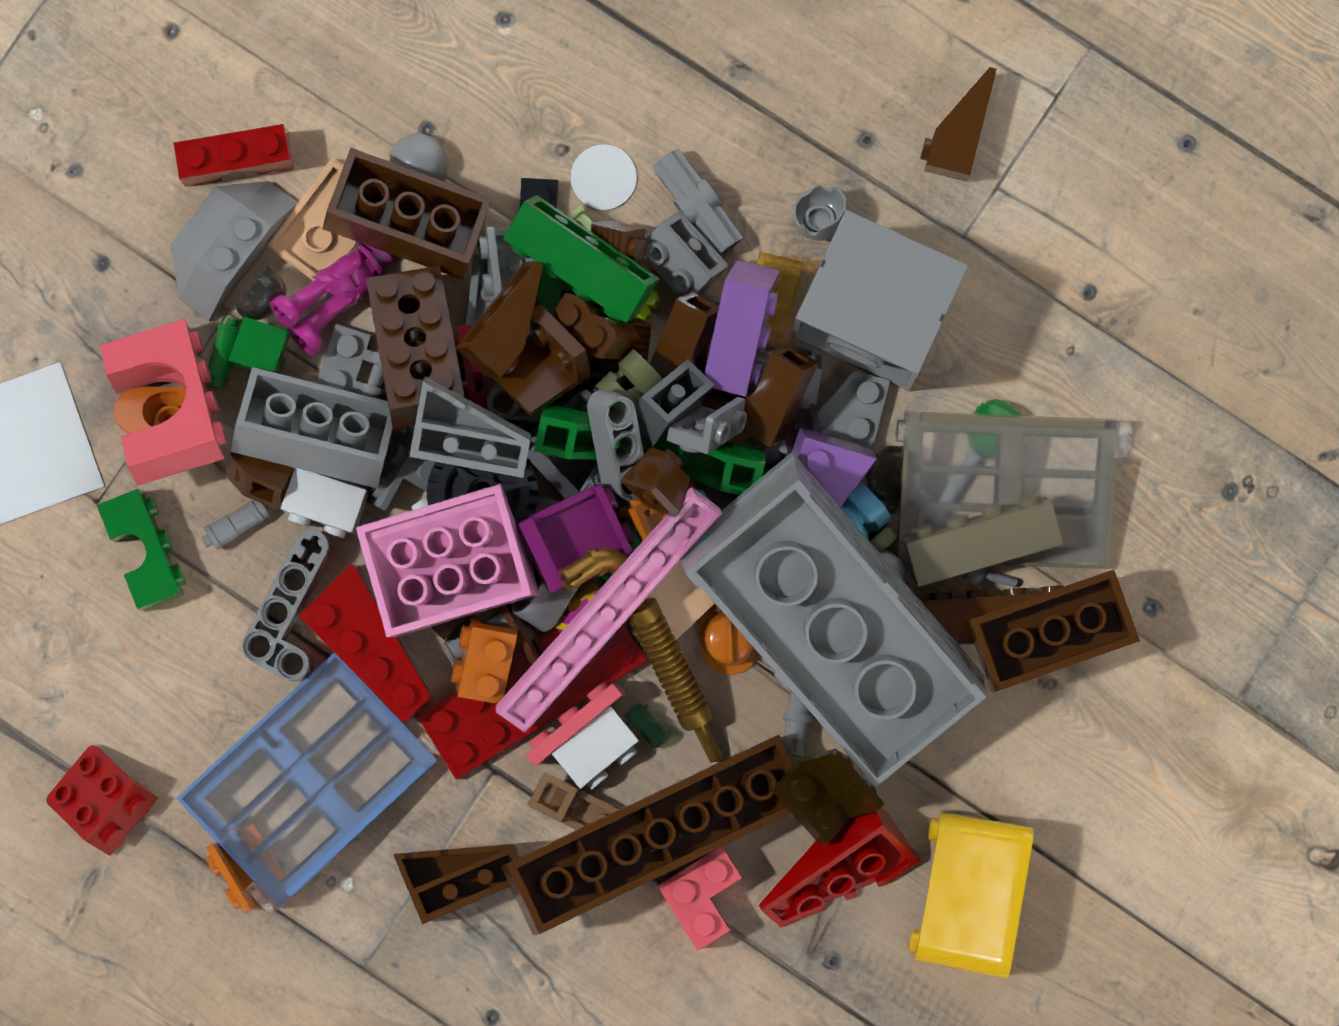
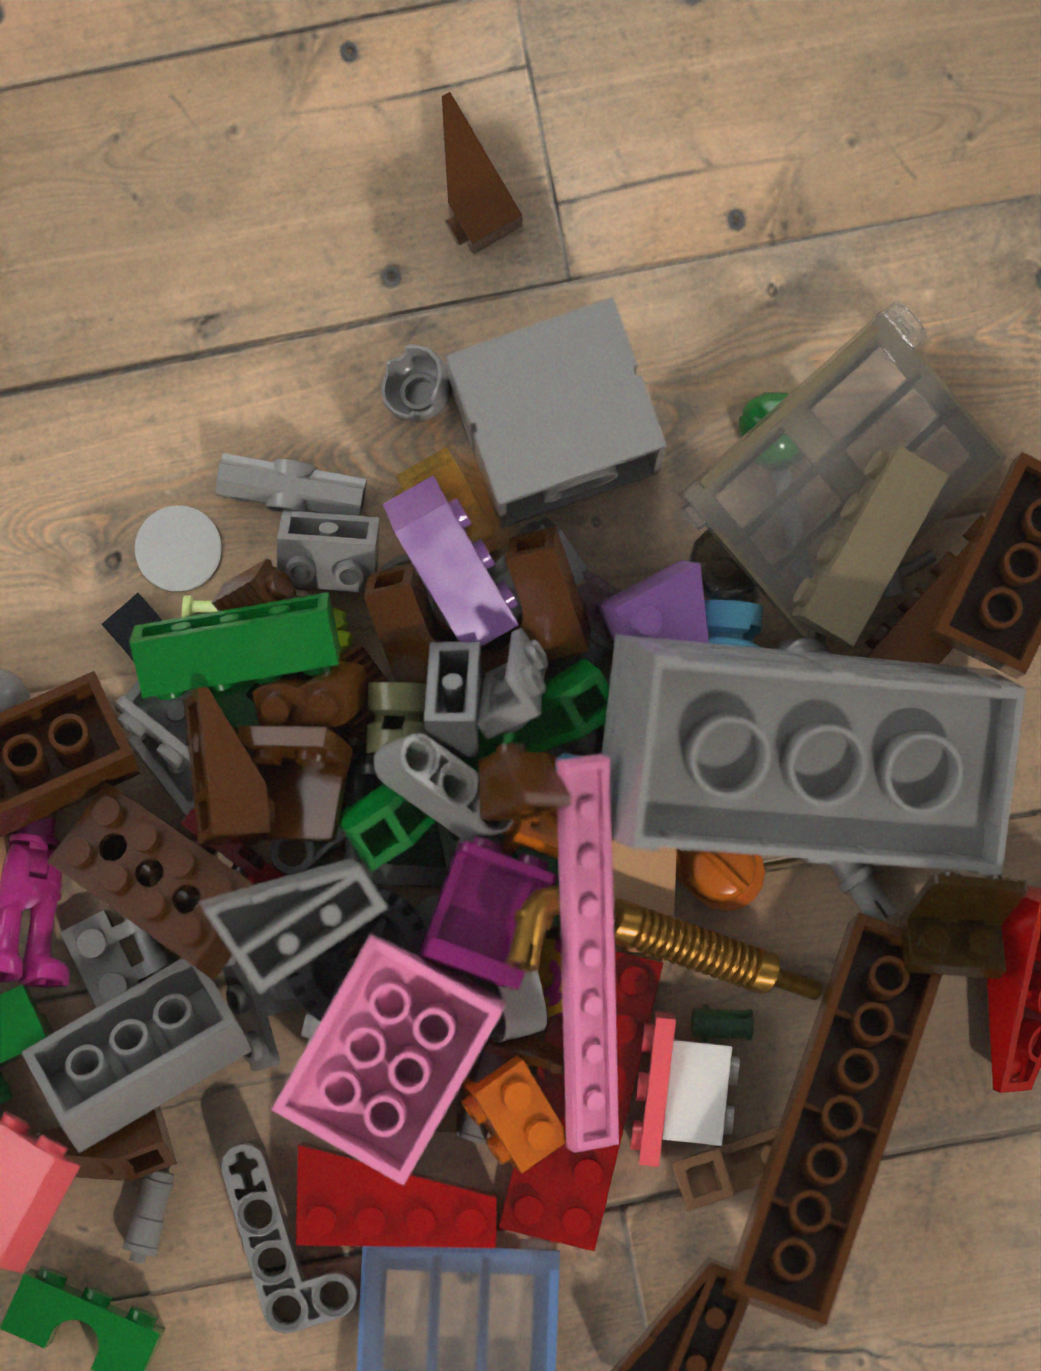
camera: 45 degrees left, 0 degrees up
white brick [281,468,369,539] -> none
coral brick [657,847,742,951] -> none
light grey wing [805,371,890,450] -> none
olive tile [868,524,898,553] -> none

